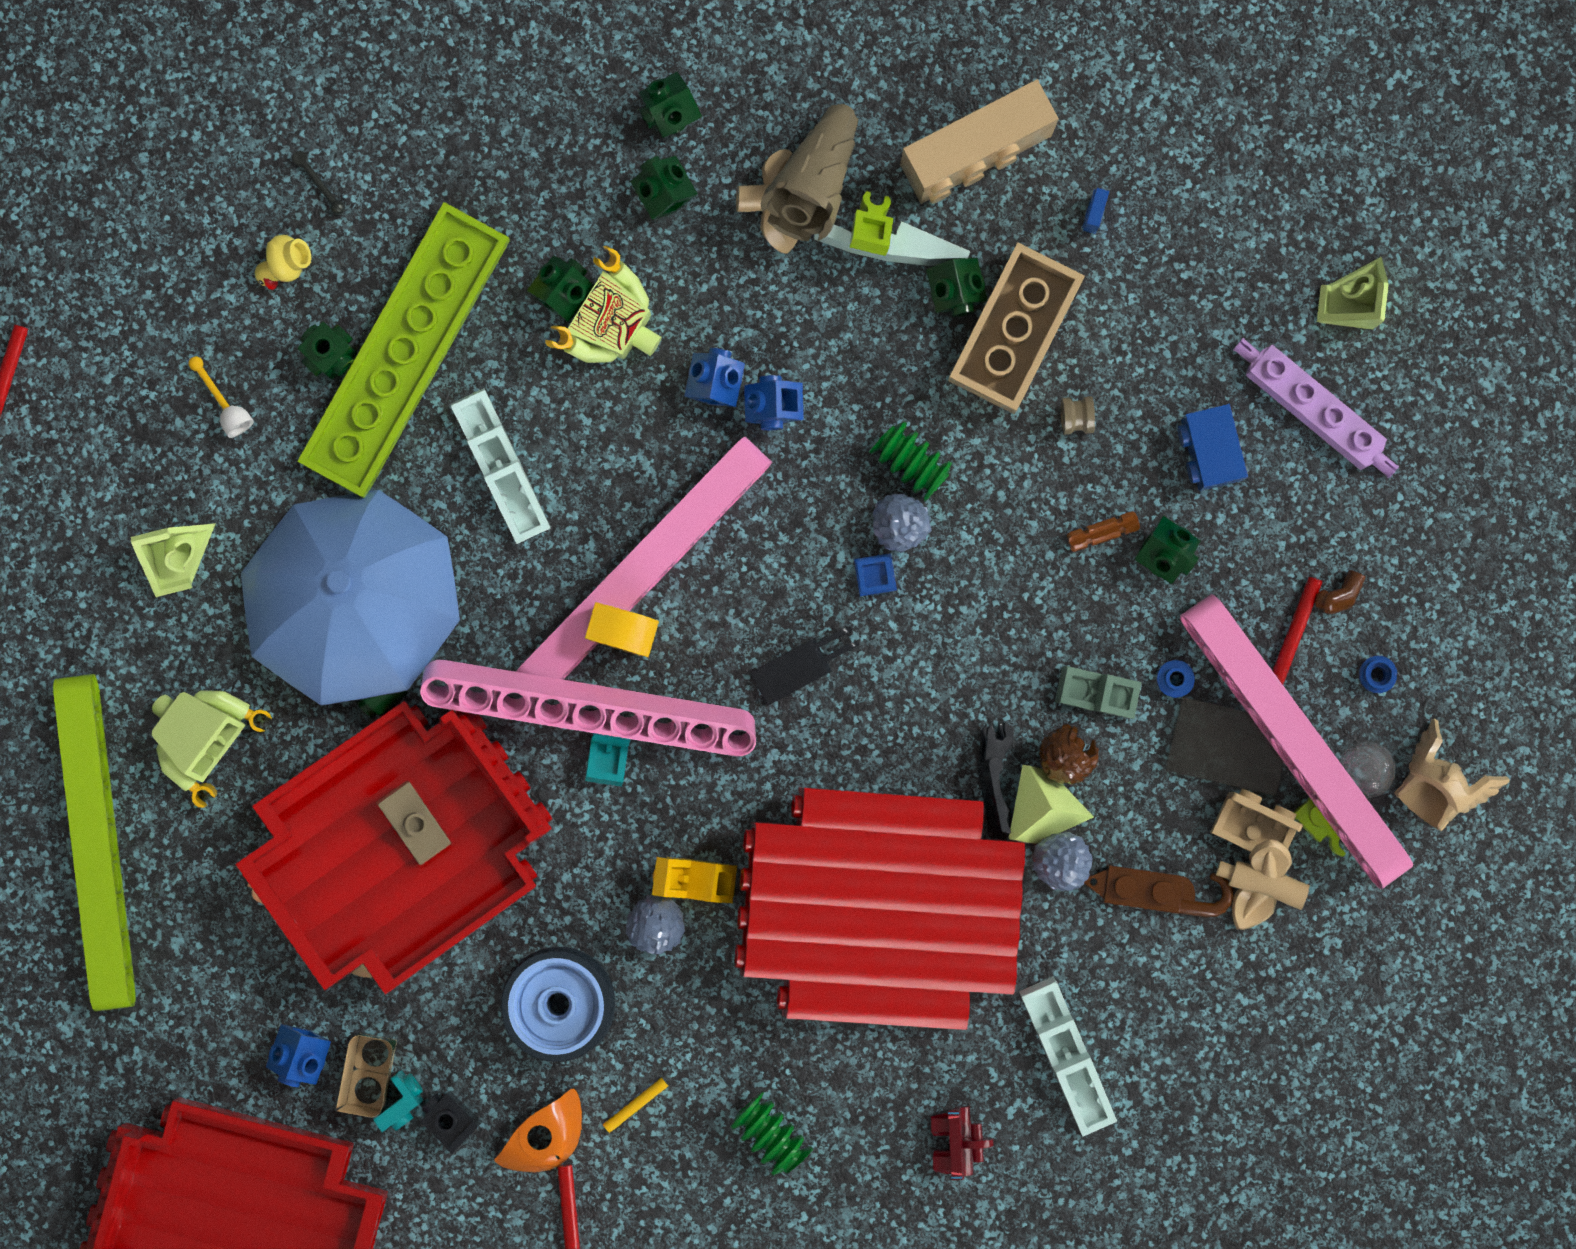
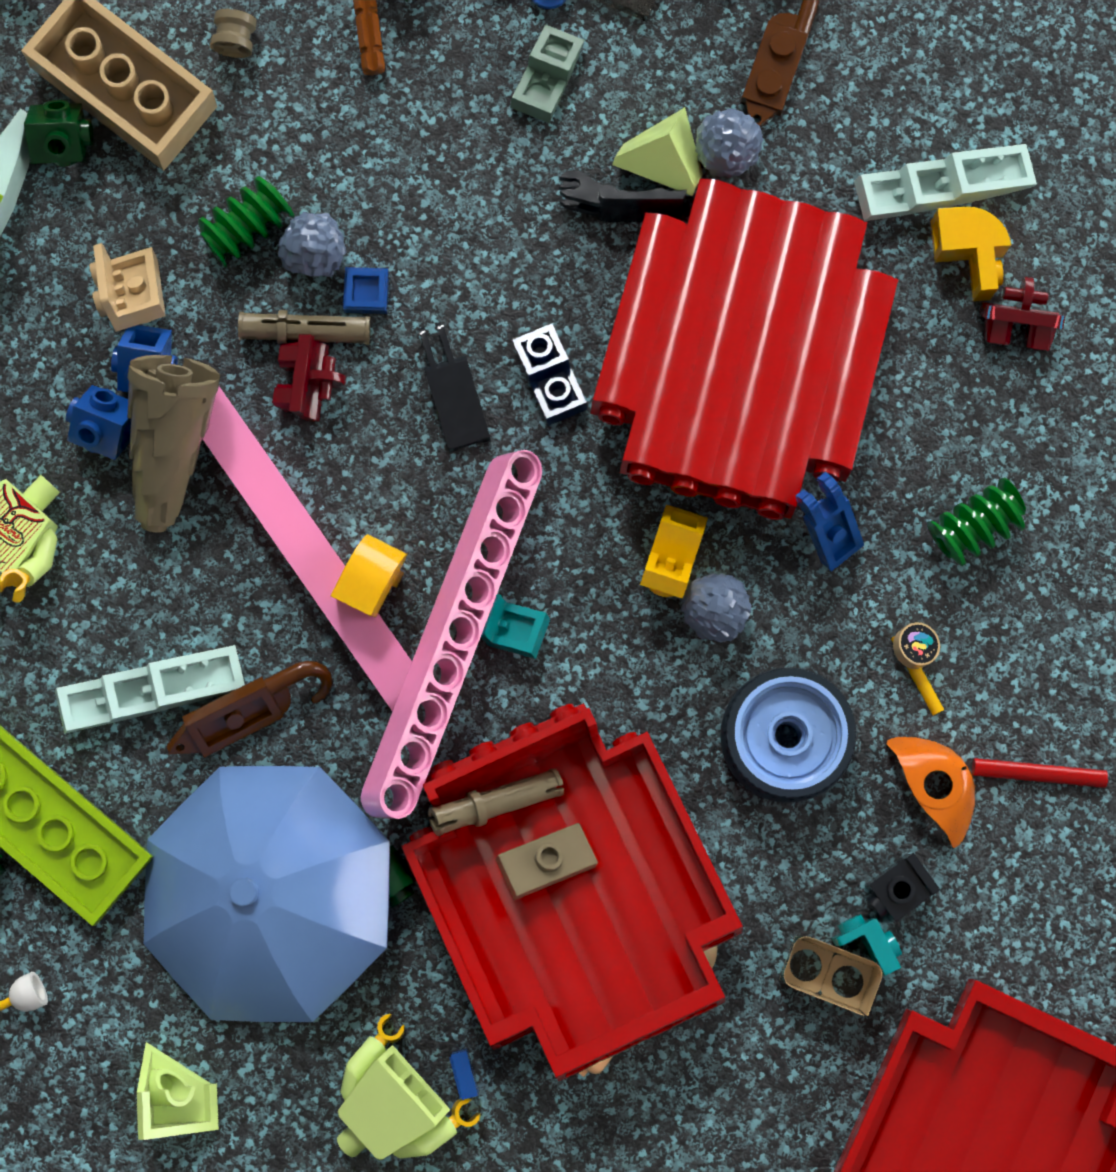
camera: 85 degrees left, 5 degrees down
blue brick [266,1024,331,1087] -> none
reddish brown piece [1039,724,1099,785] -> none
none -> tan bracket [89,243,166,332]
none -> dark tan cone [127,355,220,532]
none -> reddish brown plate [166,661,333,758]
none -> dark tan pin [238,310,370,345]
none -> dark red hips [272,334,346,422]
none -> dark tan pin [428,768,564,836]
none -> blue tile [449,1048,479,1100]
none -> slope [512,324,588,426]
none -> blue hinge [796,472,864,572]
none -> tile [893,622,940,669]
none -> yellow brick [930,207,1011,301]

